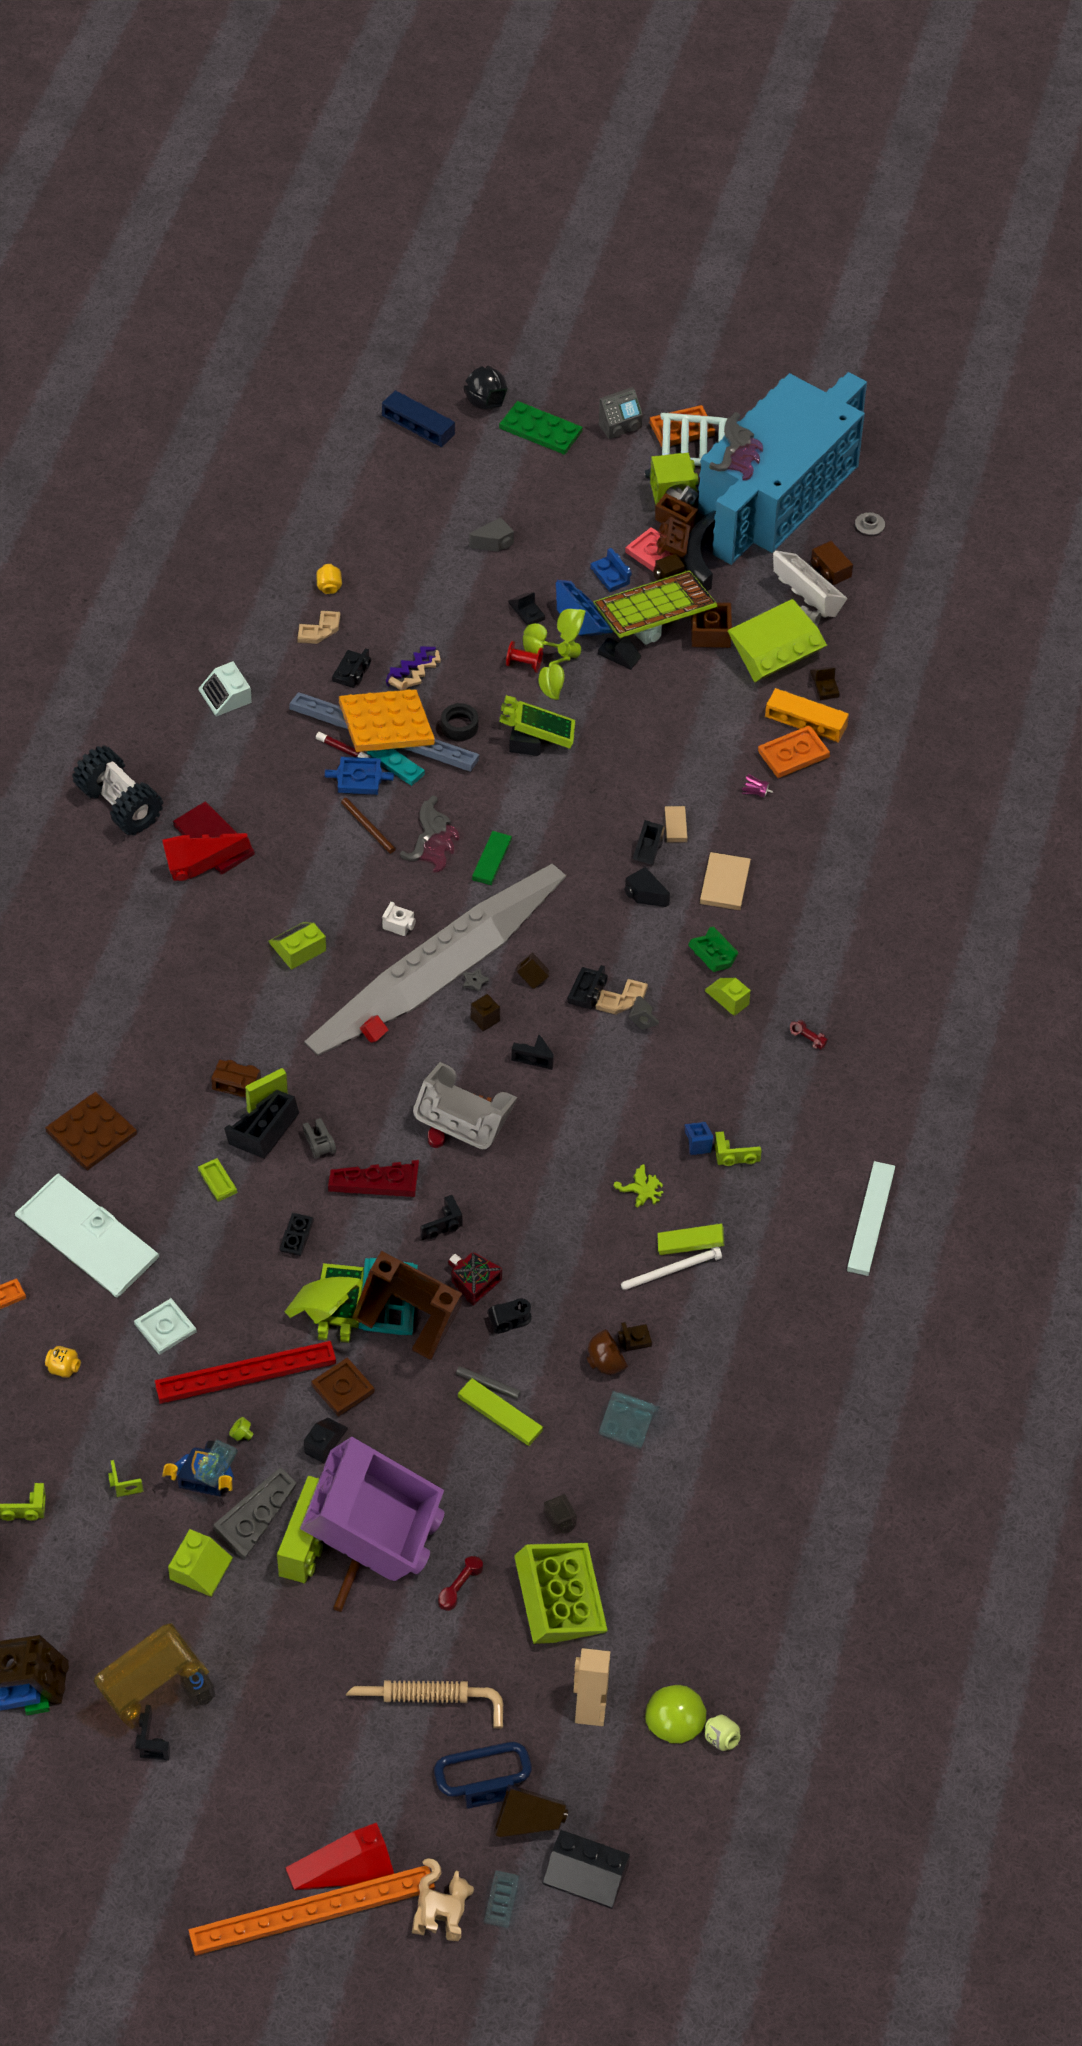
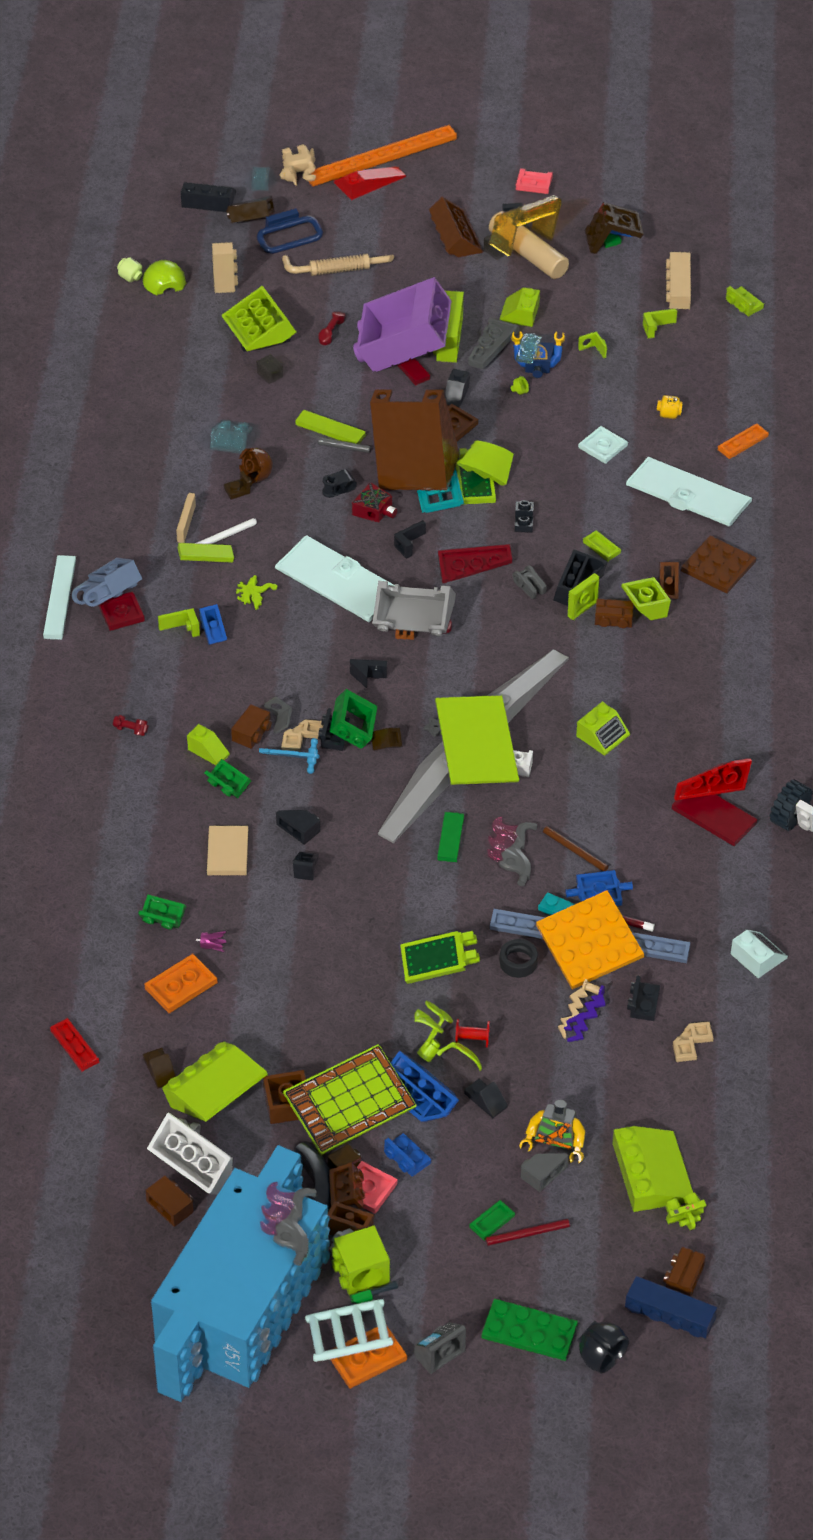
camera: 170 degrees right, 5 degrees down
red plate [154,1341,336,1404] -> none
yellow head [316,564,342,594] -> none
red piece [359,1015,388,1043] -> none
dark brown brick [471,994,500,1032] -> none
tan tile [665,806,687,842] -> none
light orange brick [765,688,849,742] -> none
light grey piece [855,513,885,535] -> none
none -> red tile [50,1018,99,1072]
none -> sand blue brick [72,558,142,607]
none -> dark red plate [98,592,145,631]
none -> green bracket [138,895,186,930]
none -> tan tile [177,493,196,543]
none -> reddish brown brick [231,704,272,749]
none -> dark azure piece [259,738,319,774]
none -> light aqua door [275,535,395,622]
none -> green window [330,689,377,749]
none -> reddish brown slope [429,196,484,257]
none -> lime piece [435,696,519,785]
none -> green tile [469,1200,515,1241]
none -> dark red bar [485,1219,570,1246]
none -> tan cylinder [489,211,569,279]
none -> coral plate [516,169,553,194]
none -> torso [520,1100,585,1163]
none -> lime slope [613,1126,693,1212]
none -> lime slope [621,577,671,620]
none -> reddish brown slope [659,562,679,599]
none -> reddish brown brick [663,1247,706,1297]
none -> lime hips [666,1192,706,1230]

